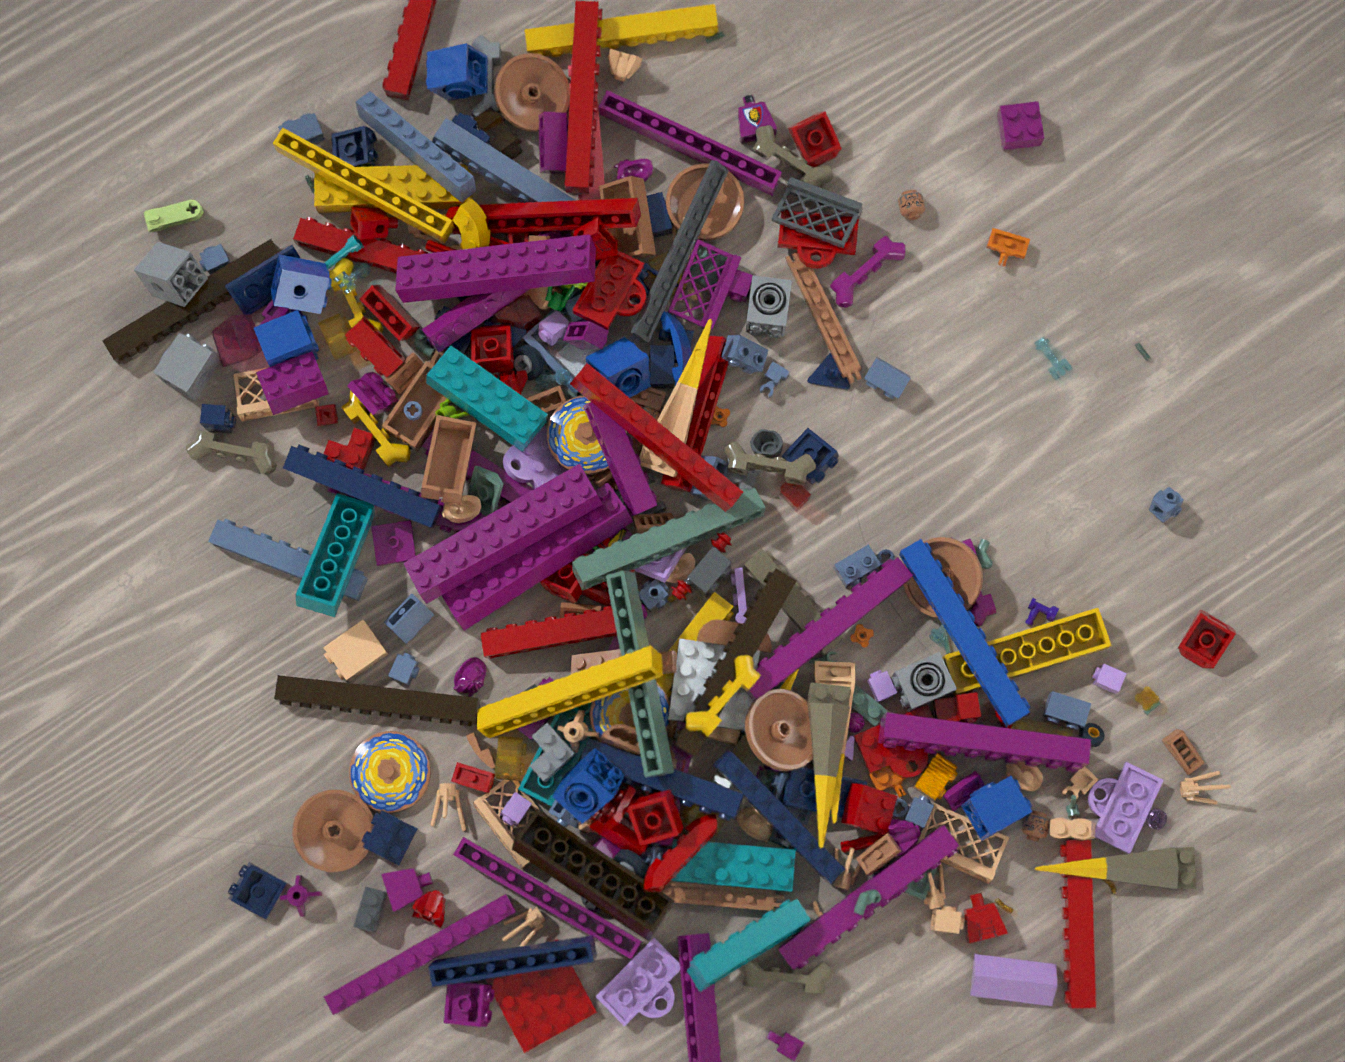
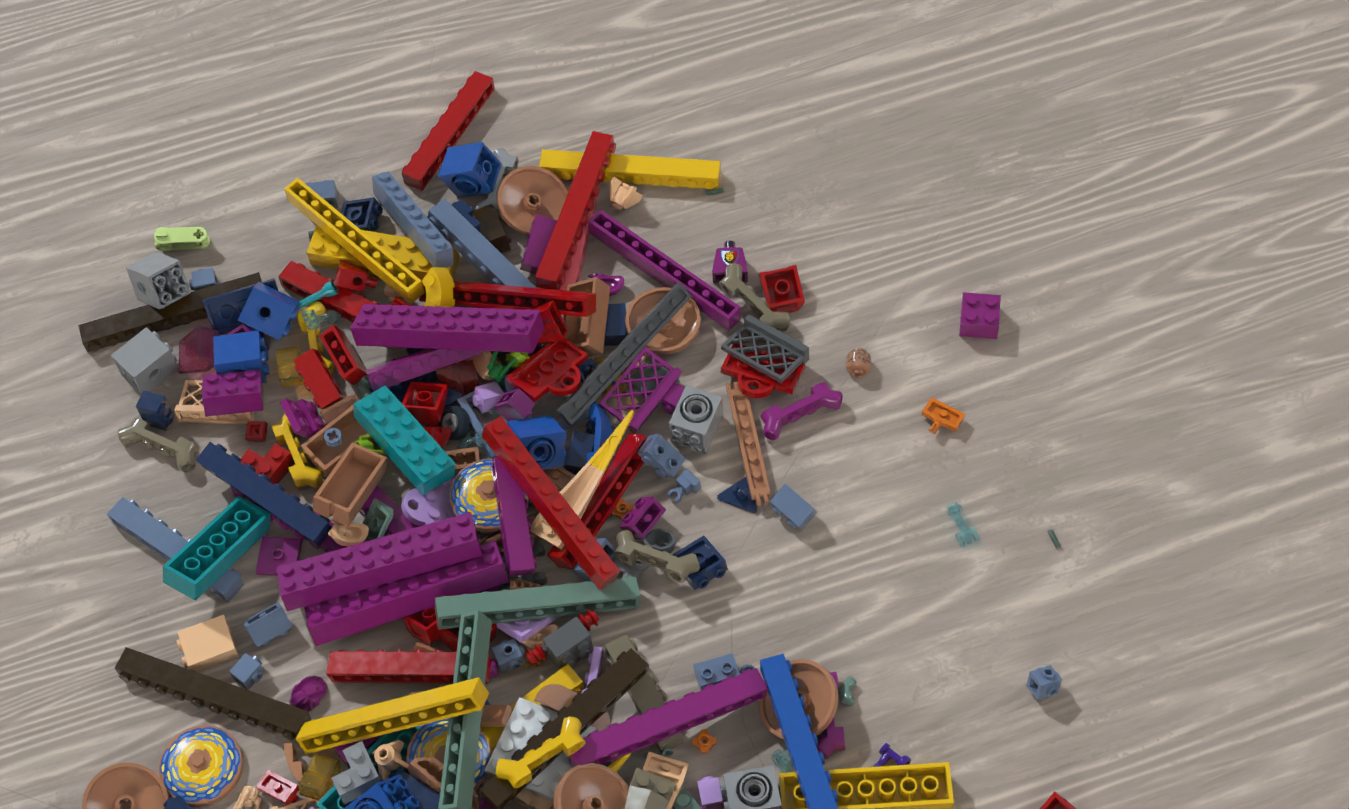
camera: 15 degrees right, 20 degrees down
clear red brick [780,482,811,512] -> none
none -> magenta brick [619,497,666,540]

